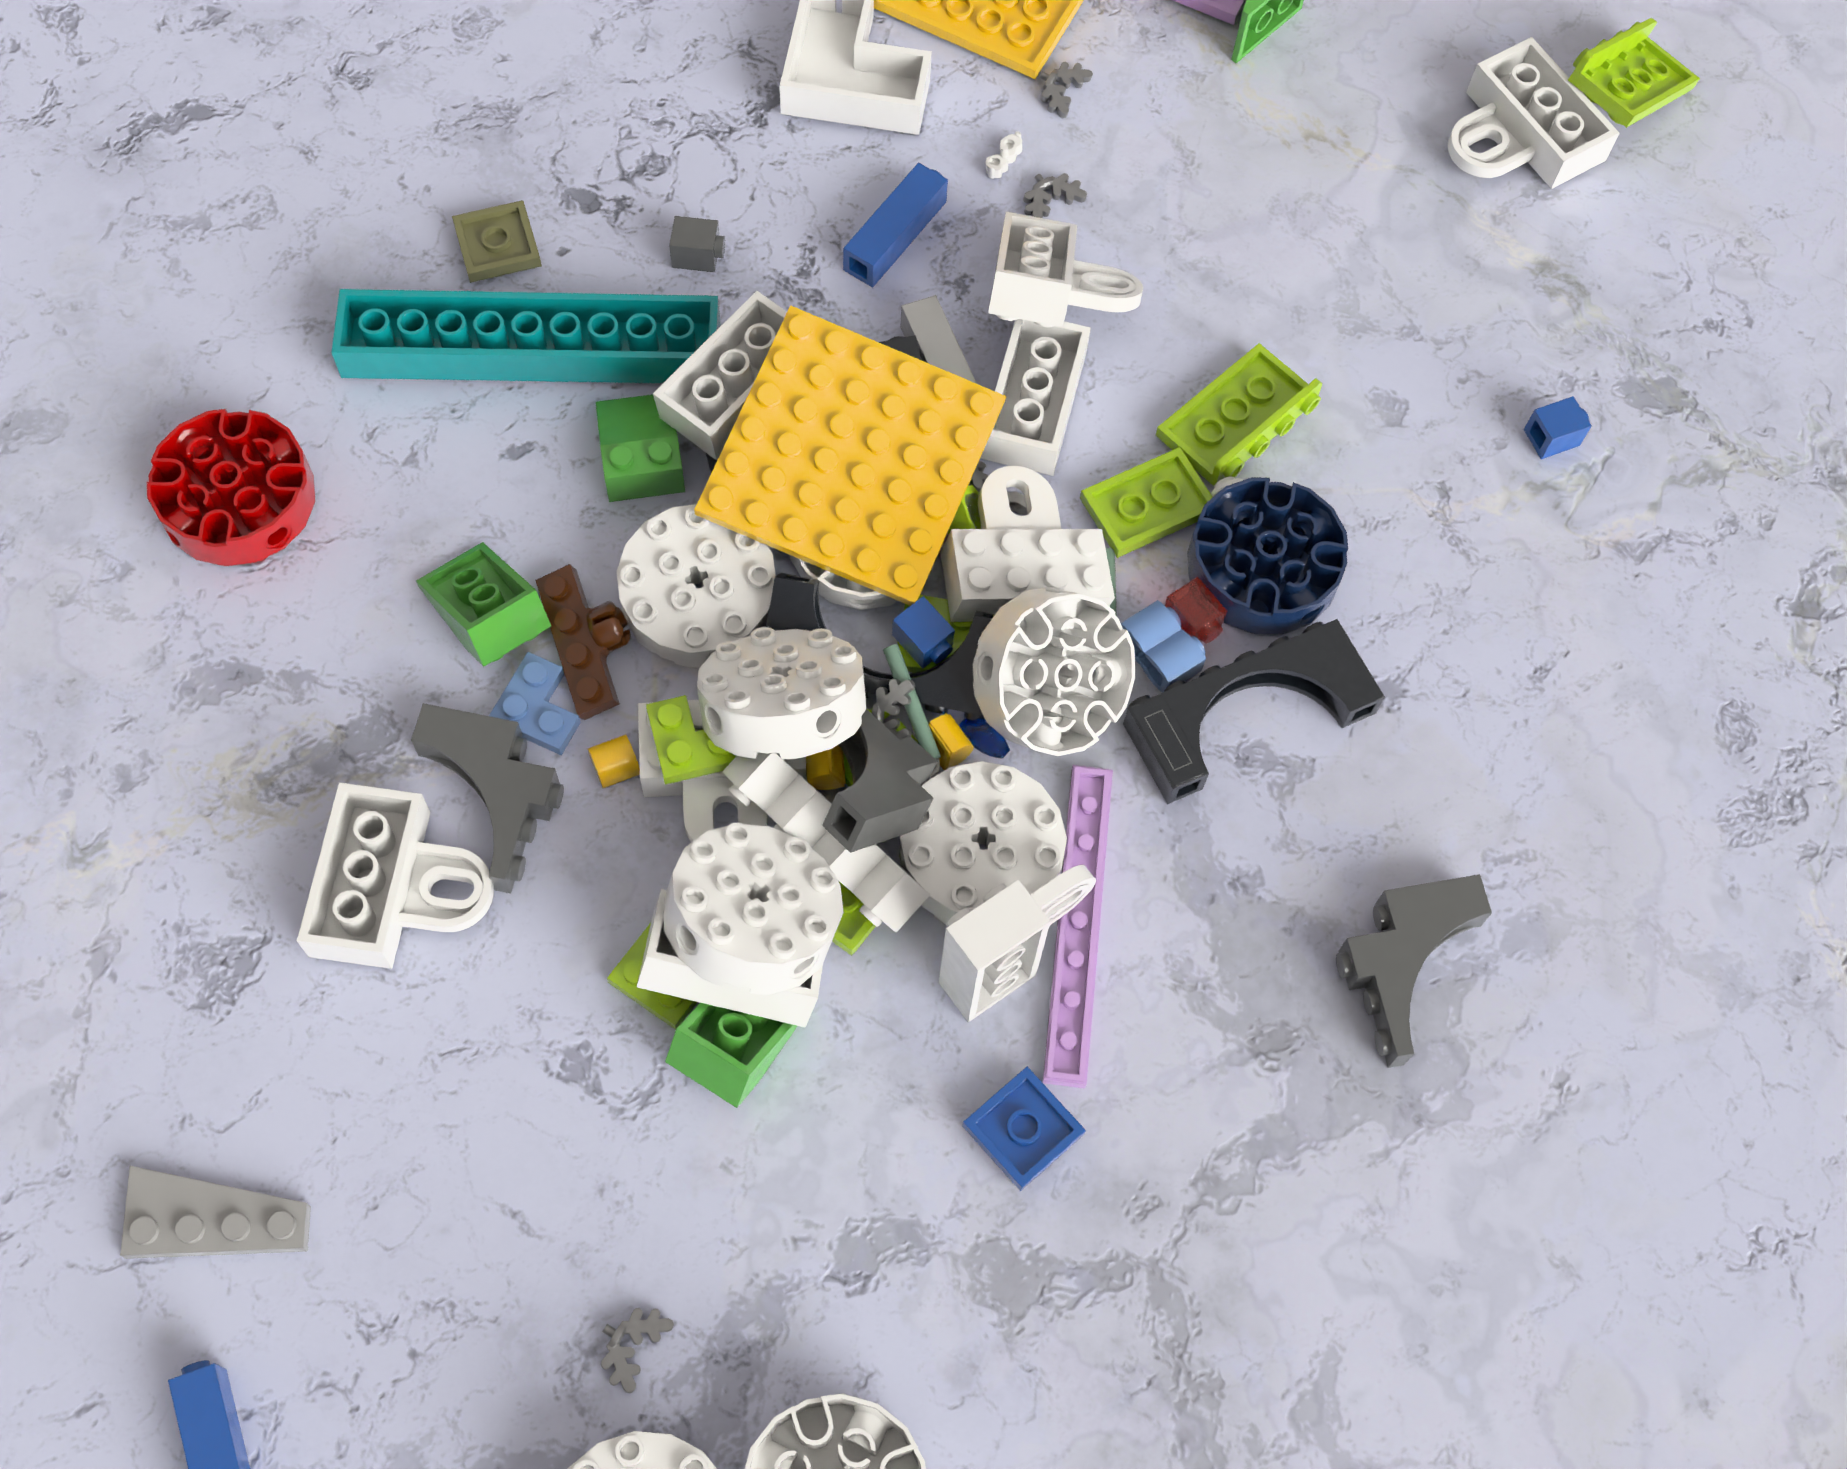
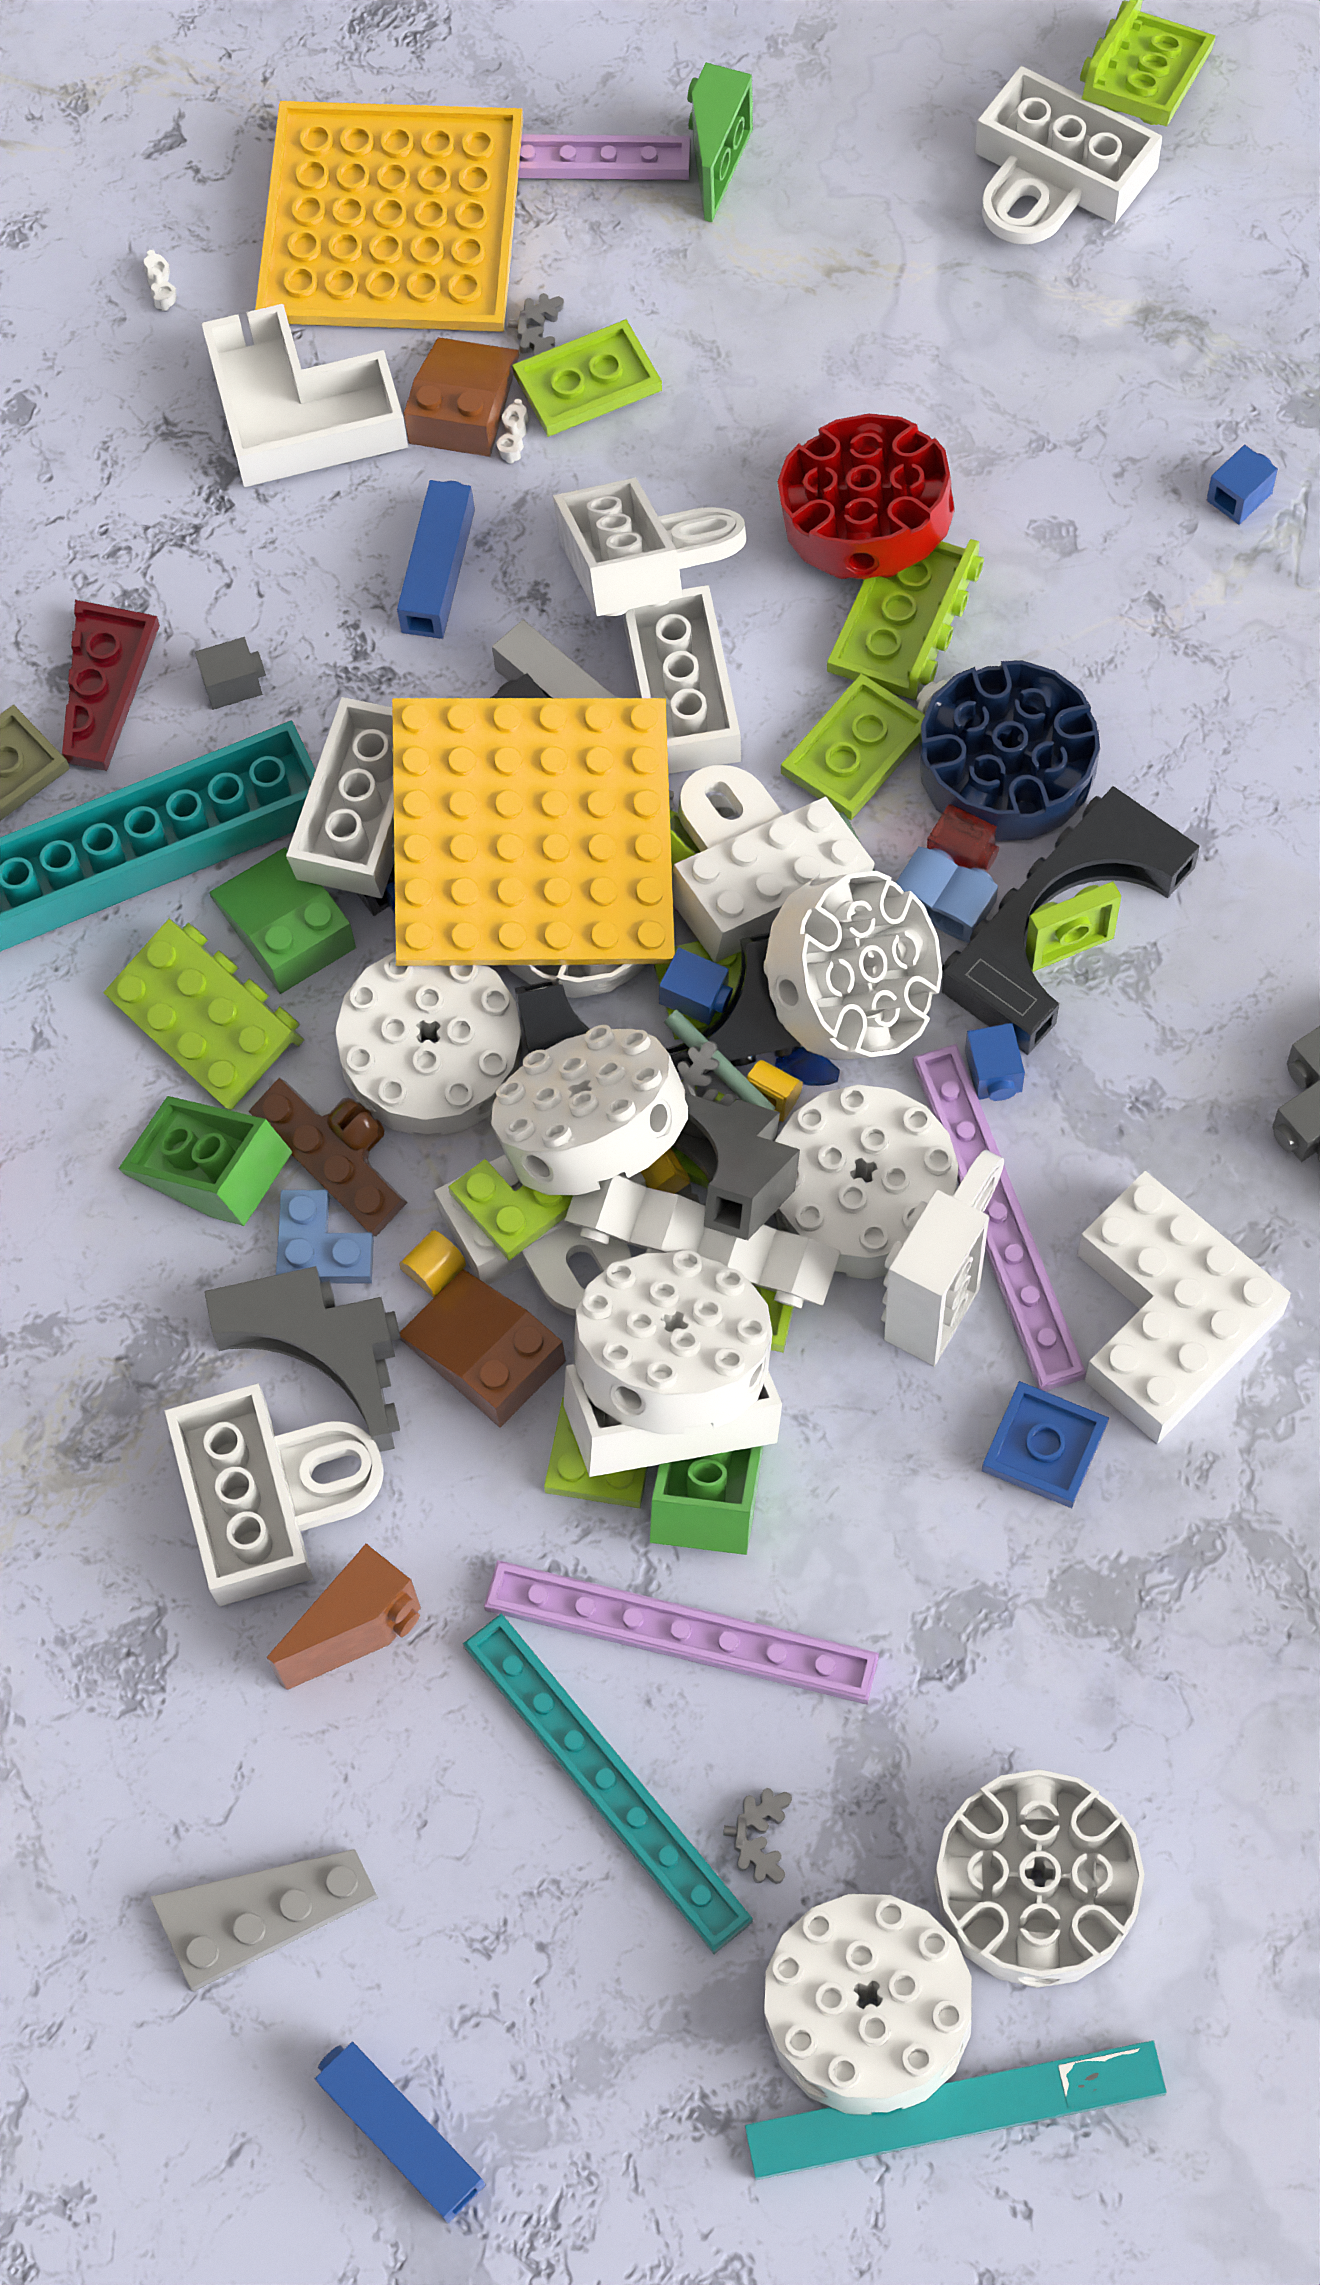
camera: 15 degrees left, 0 degrees up
flat silver animal [1023,173,1087,218] -> none
none -> dark red wing [62,600,160,771]
none -> lime bracket [103,918,305,1111]
none -> dark orange slope [266,1544,421,1690]
none -> dark orange slope [400,1269,566,1428]
none -> dark orange slope [404,337,519,457]
none -> teal tile [463,1613,753,1954]
none -> lavender tile [484,1560,879,1705]
none -> lime plate [512,319,662,437]
none -> red brick [777,413,955,579]
none -> blue brick [965,1023,1025,1101]
none -> lime plate [1025,881,1122,972]
none -> white brick [1077,1171,1291,1444]

